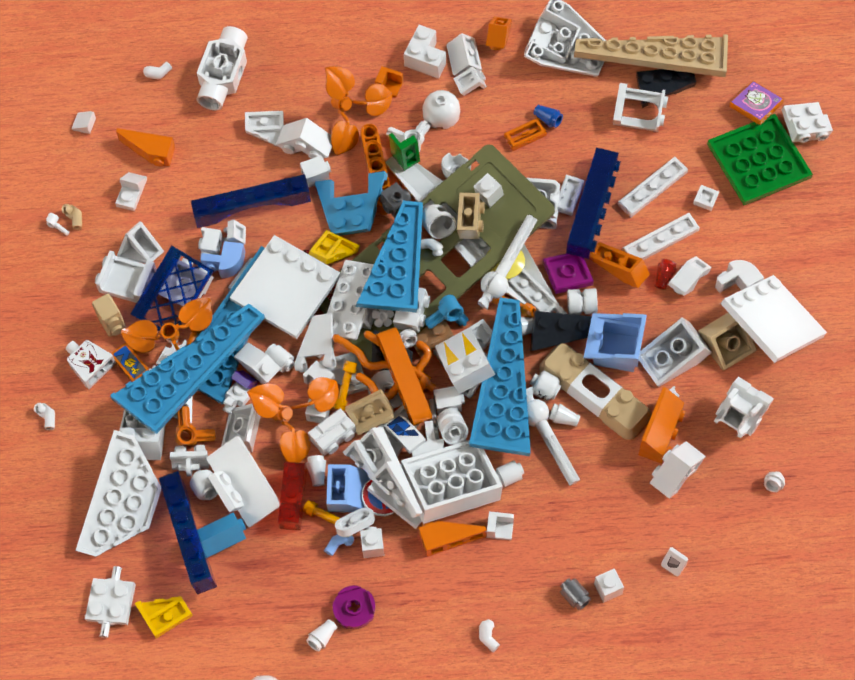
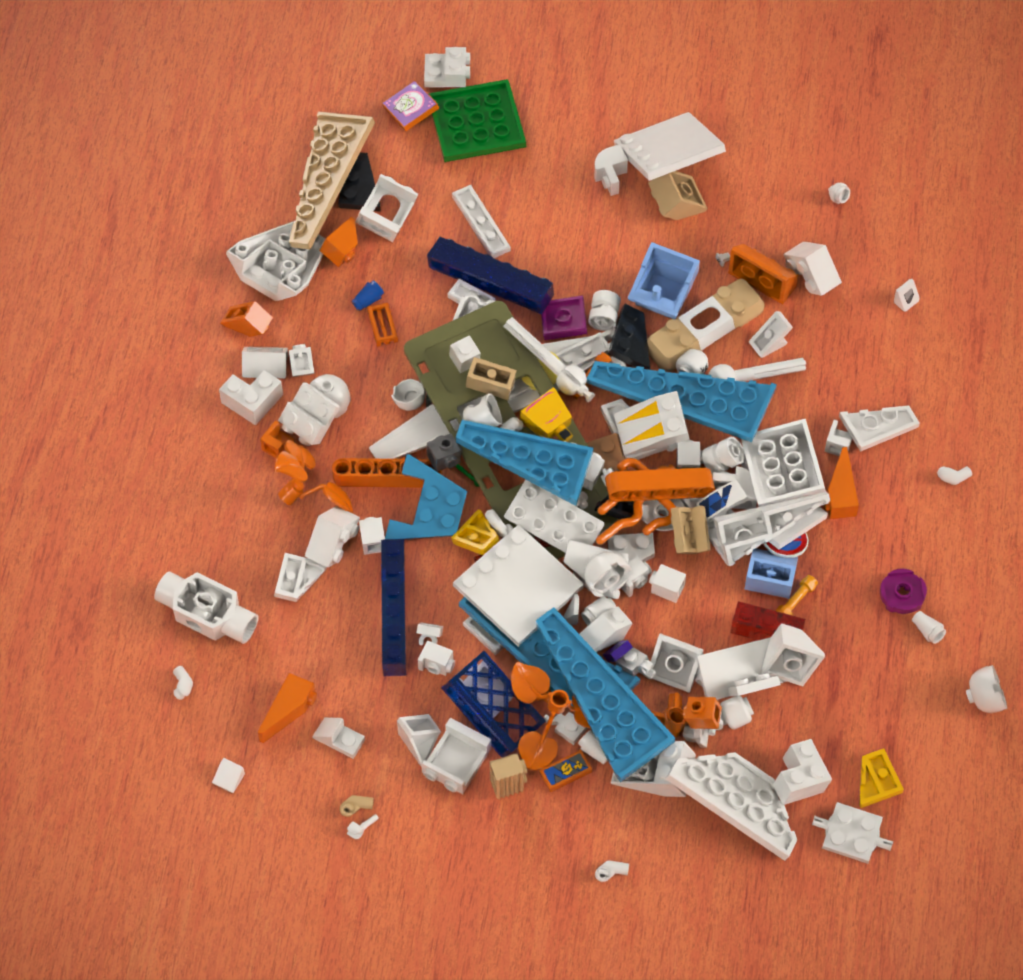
camera: 80 degrees left, 5 degrees down
white torso [66,340,116,389] -> none
clear blue arch [159,471,217,595] -> none
dark azure brick [188,512,246,561] -> none
light blue brick [201,241,246,278] -> none
orange plant [247,377,339,467] -> none
white cone [306,455,326,487] -> none
white brick [308,408,356,456] -> none
light blue arm [324,534,354,556] -> none
light orange bar [333,361,357,411] -> none
white plate [335,508,375,537] -> none
white brick [360,527,384,558] -> none
white axle [386,120,430,152] -> none
green panel [389,133,420,171] -> none
dark azure axle [425,295,469,329] -> none
white brick [495,460,524,487] -> none
white cone [548,403,580,427] -> none
flat silver brick [560,578,591,610] -> none
orange slope [587,242,650,288] -> none
white brick [594,568,624,603] -> none
white tile [622,213,700,260] -> none
white slope [639,317,712,387] -> none
clear red cone [654,259,677,290] -> none
white slope [668,256,712,296] -> none
white plate [693,185,719,211] -> none
white piece [714,377,774,438] -> none
none -> white plate [278,383,340,446]
none -> orange slope [319,216,358,267]
none -> white arm [485,509,513,538]
none -> yellow torso [519,387,573,442]
none -> white slope [563,594,579,625]
none -> white cylinder [584,552,631,597]
none -> orange brick [683,697,722,729]
none -> white slope [748,311,793,358]
none -> white slope [761,623,825,686]
none -> white brick [773,739,832,805]
none -> white wing [839,406,920,452]

